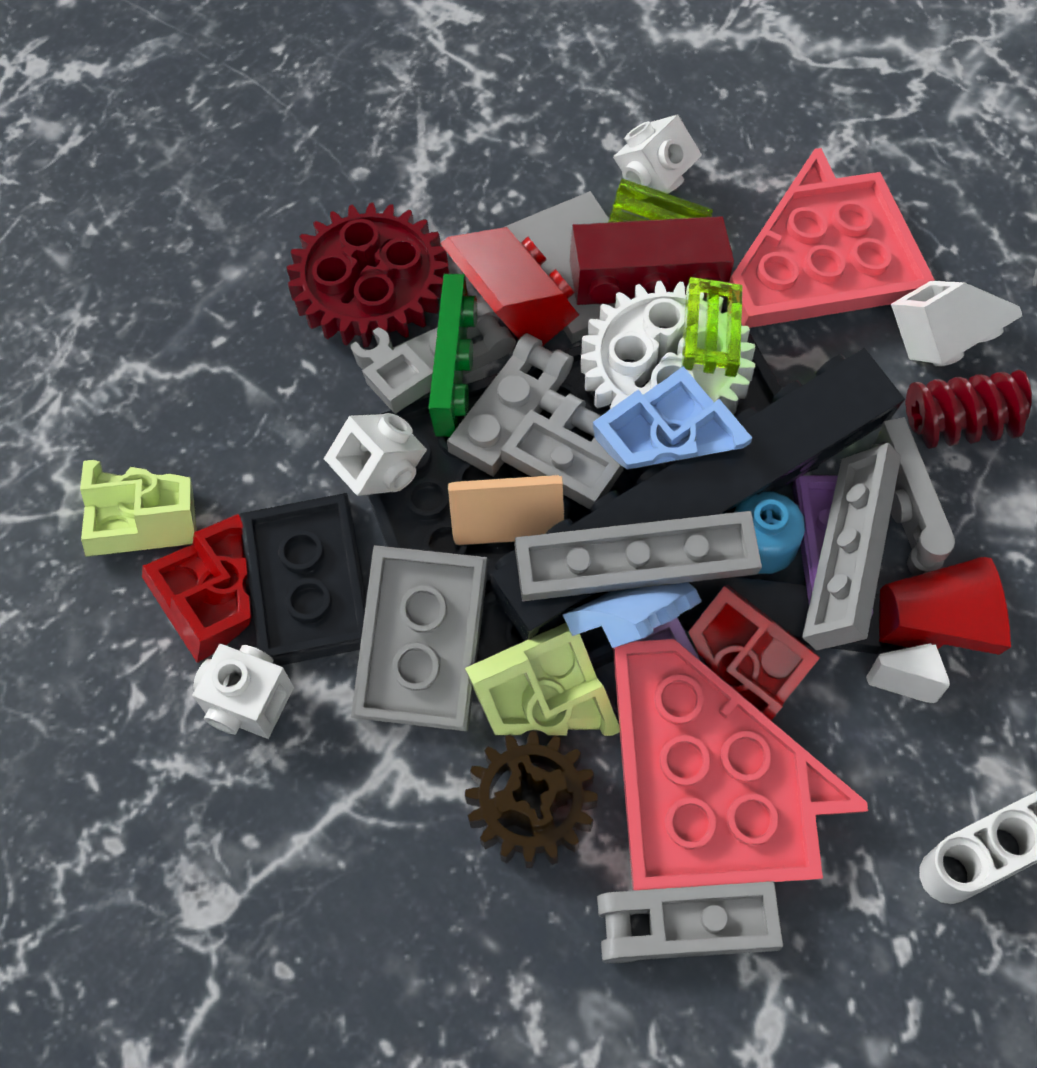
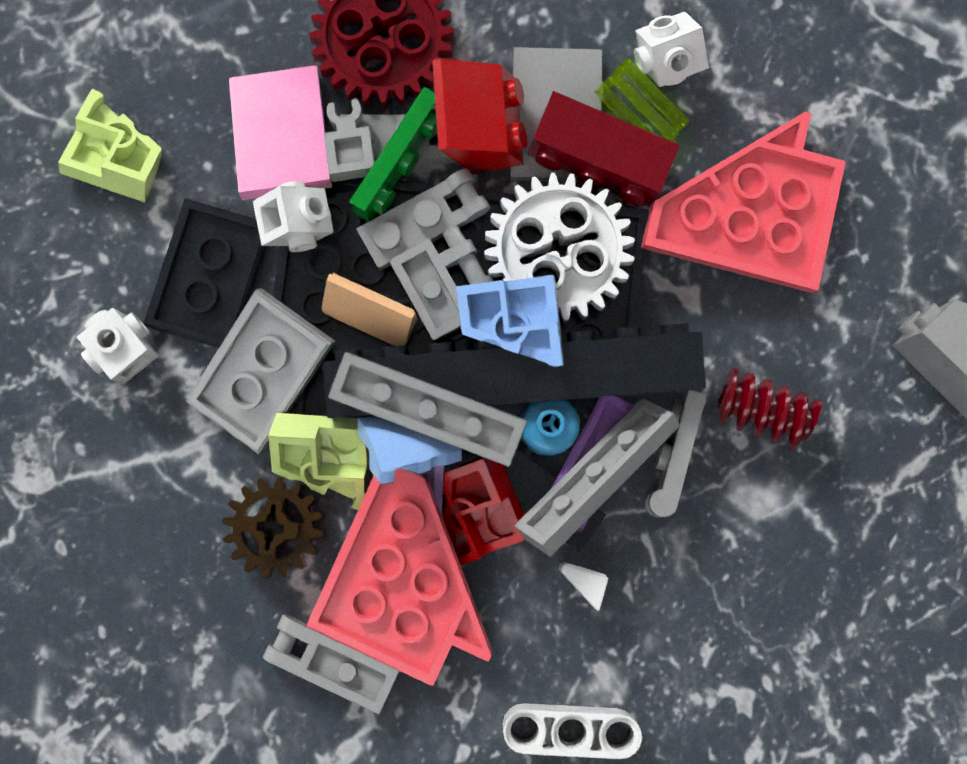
camera: 25 degrees right, 20 degrees up
red slope [142,514,251,663] -> none
clear neon green tile [681,277,743,377] -> none
red slope [879,557,1011,655] -> none
white slope [891,281,1022,366] -> none
none -> bright pink tile [229,65,332,200]

